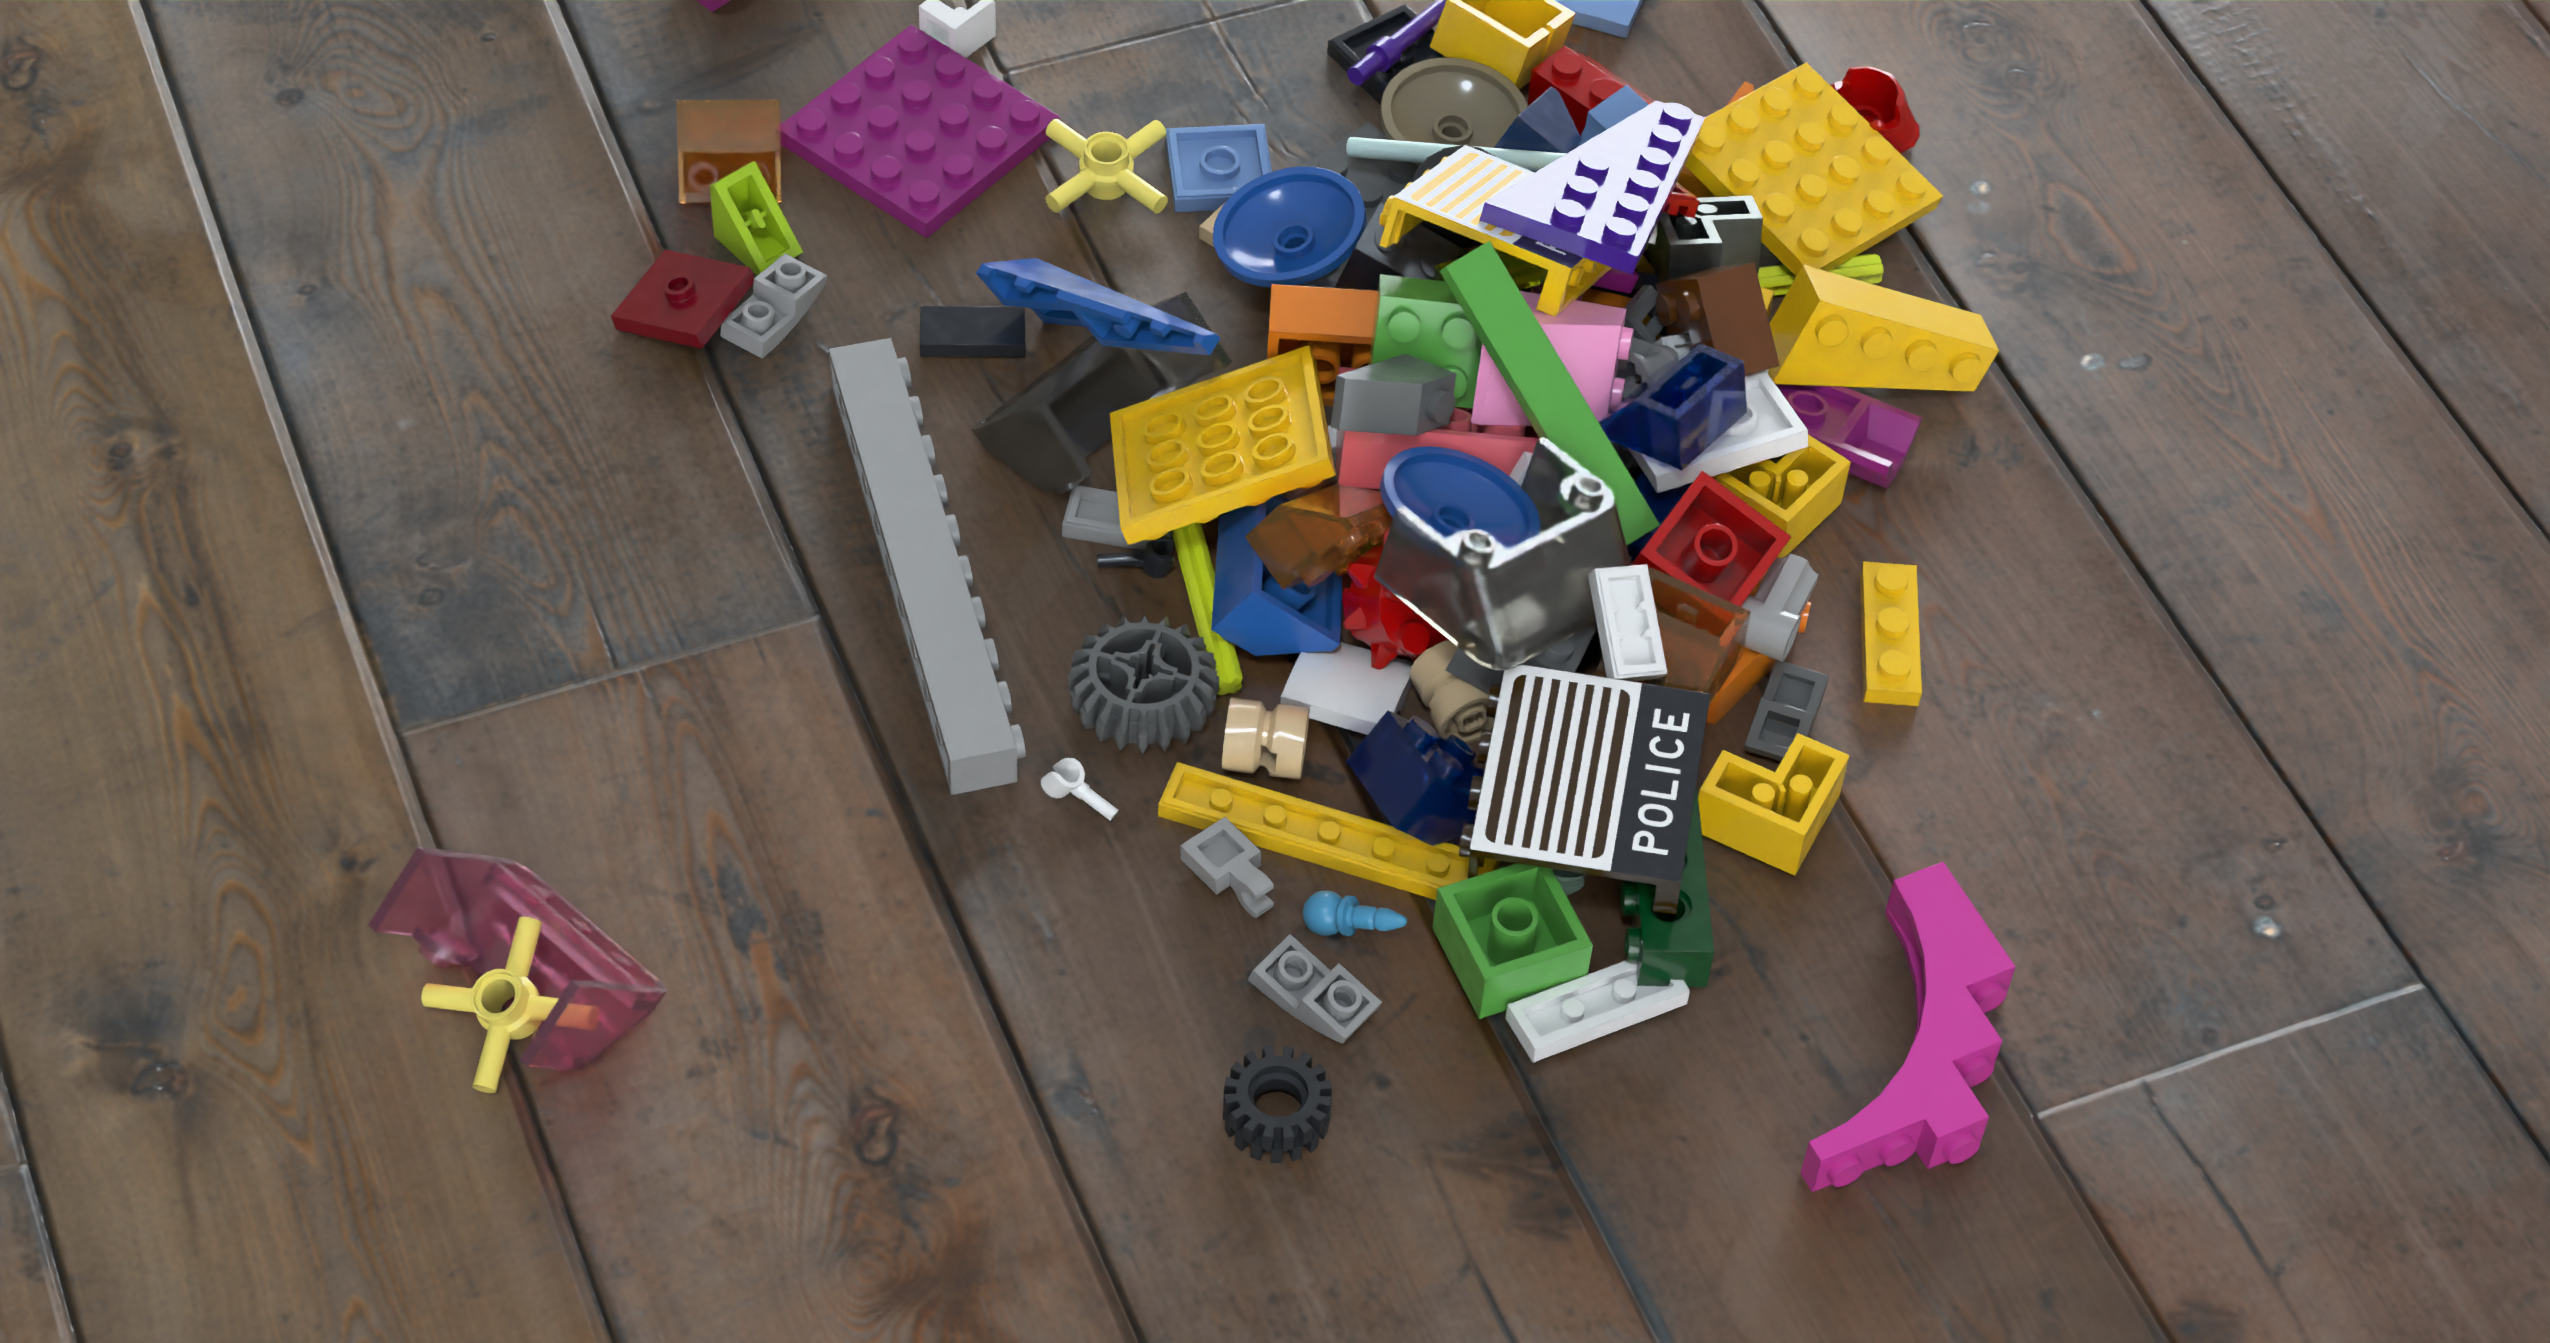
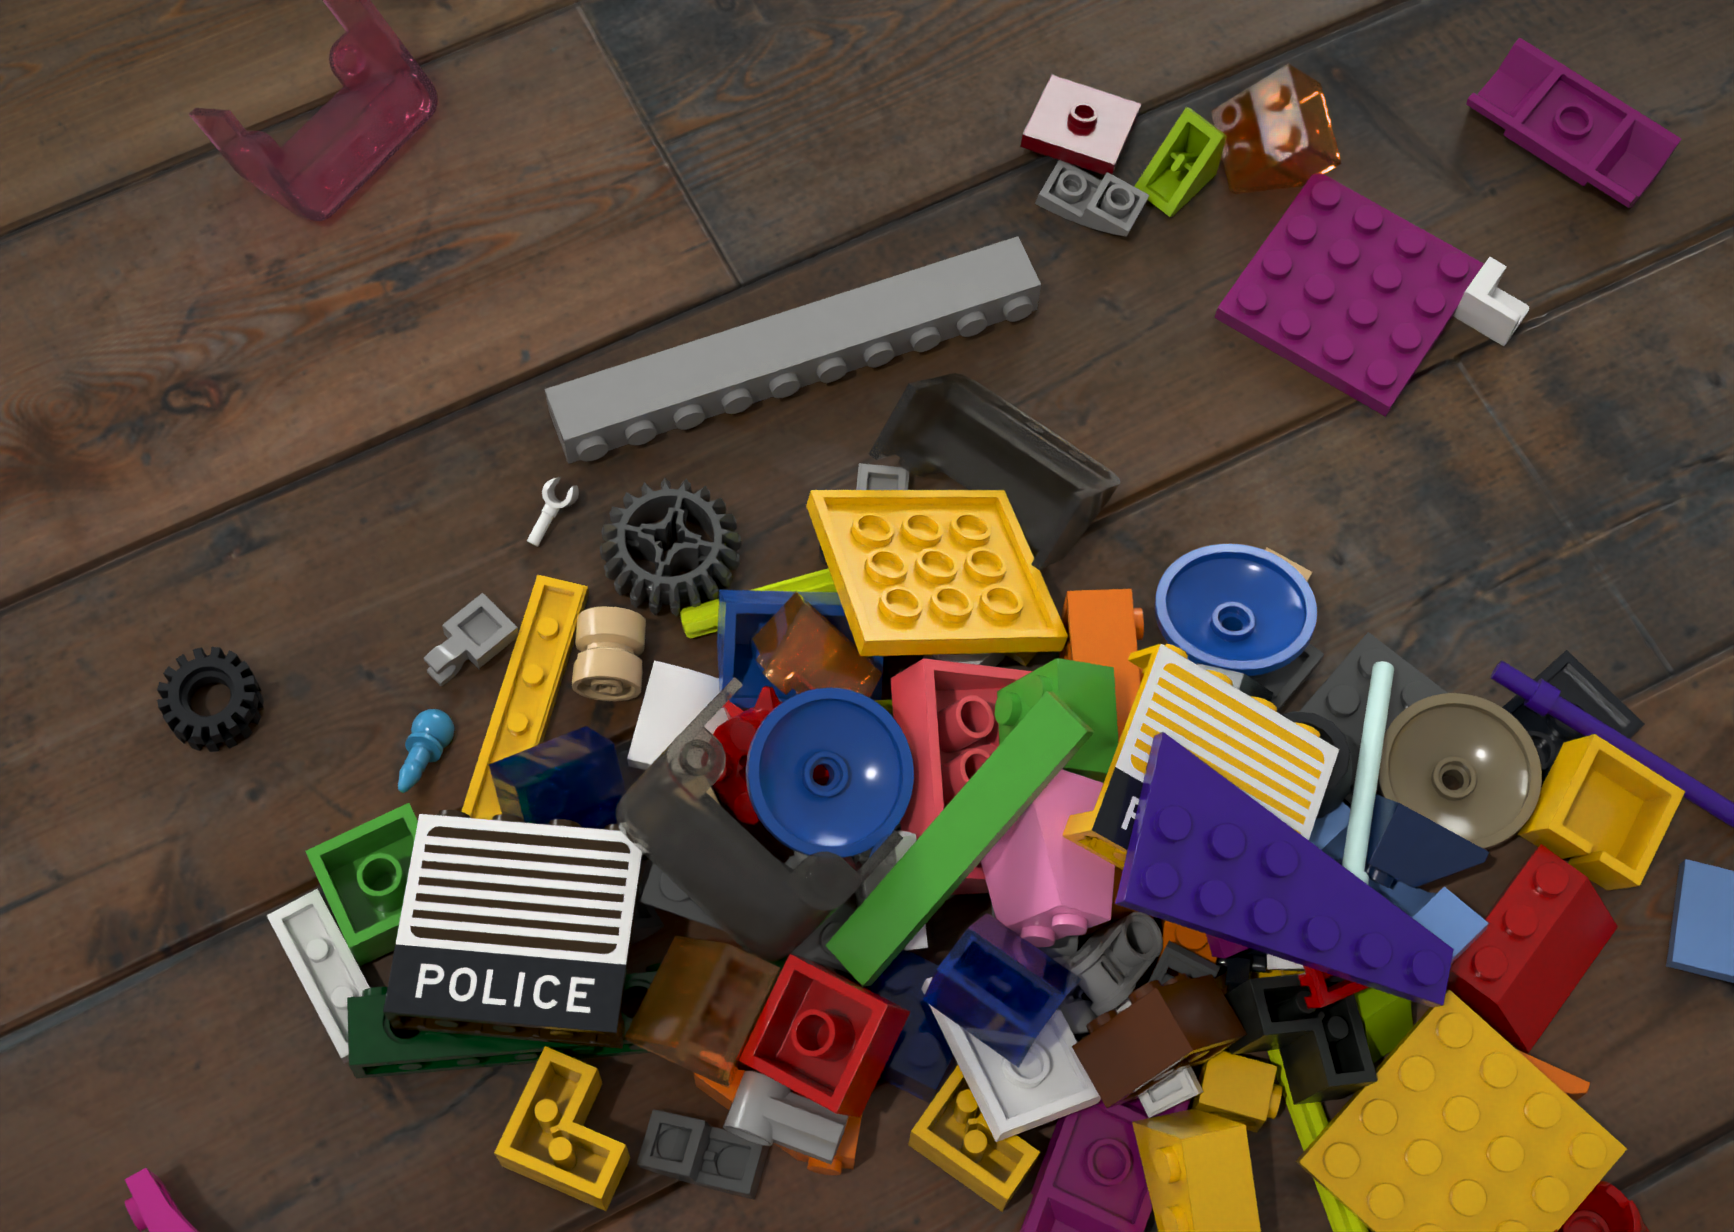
camera: 85 degrees right, 15 degrees up
light yellow bar [421,917,594,1093] -> none
black tile [920,306,1025,357] -> none
blue wedge [976,258,1221,355] -> none
light yellow bar [1045,119,1168,214] -> none
medium blue tile [1165,124,1272,212] -> none
light grey slope [1248,934,1382,1044] -> none
dark grey slope [1331,354,1456,436] -> none
white plate [1588,564,1668,681] -> none

